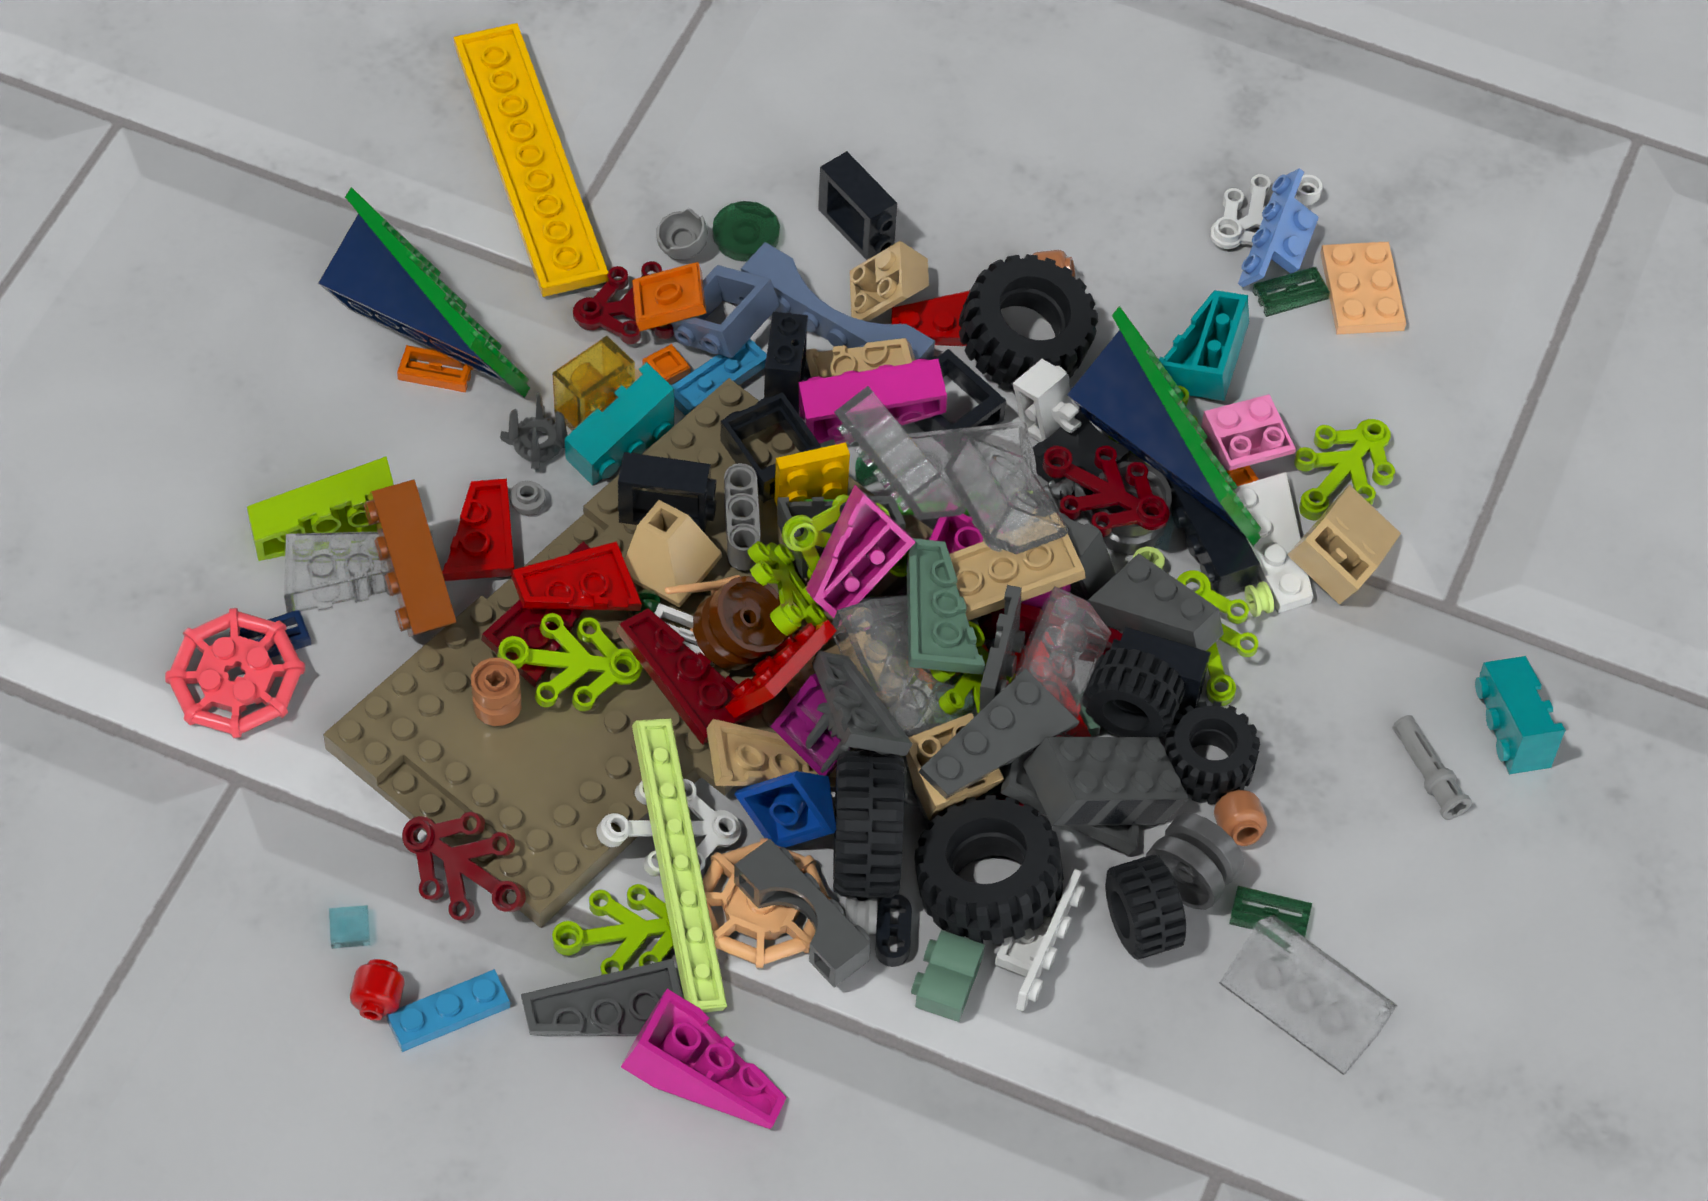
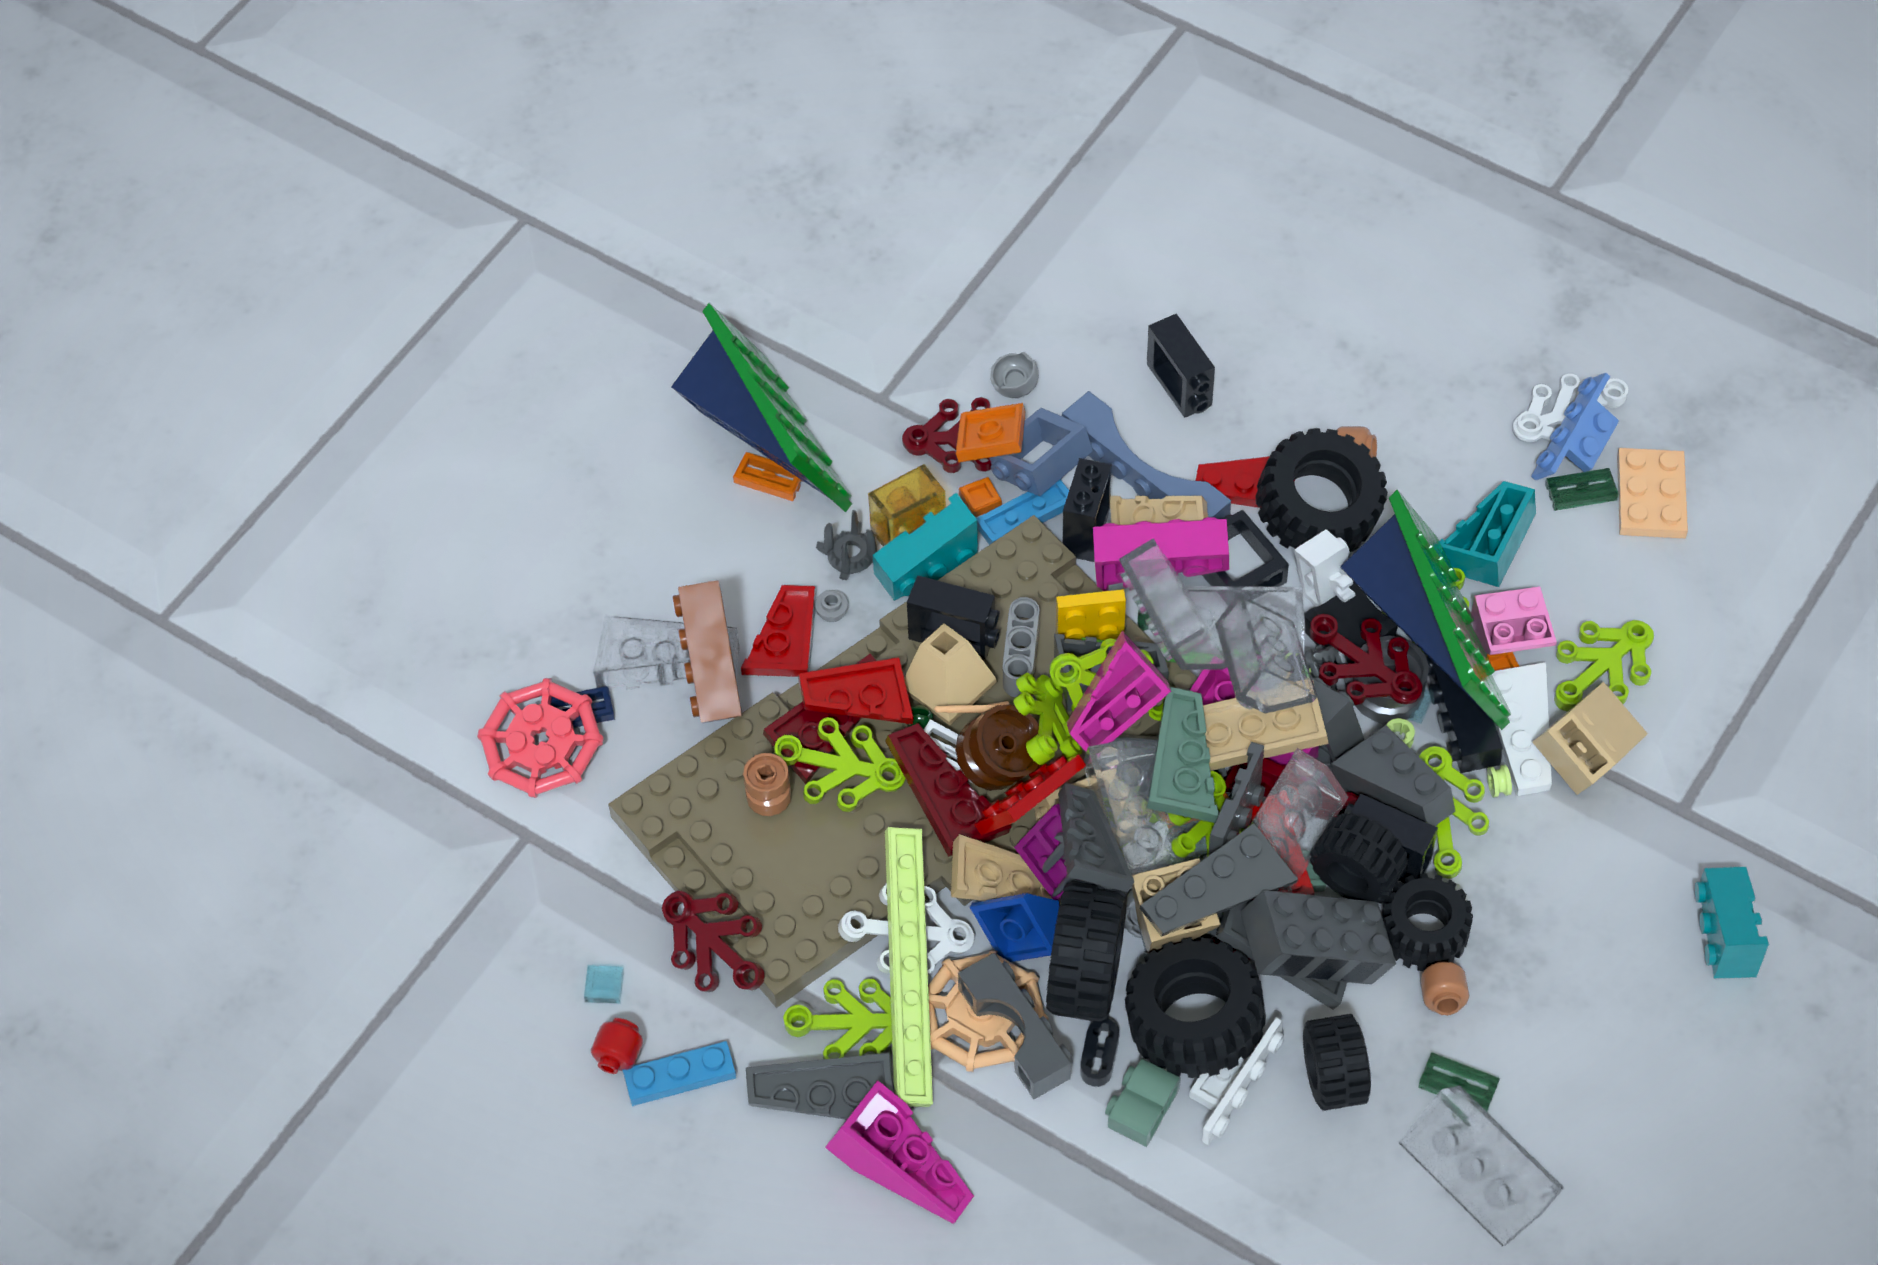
camera: 15 degrees right, 0 degrees up
lime wedge [247,456,394,561] -> none
yellow plate [453,23,608,297] -> none
clear green tile [712,201,780,261] -> none
black window [720,392,822,503] -> none
light grey wheel [845,897,877,935] -> none
tan slope [850,241,929,322] -> none
flat silver wheel [1146,813,1244,910] -> none
light grey pin [1392,715,1472,820] -> none

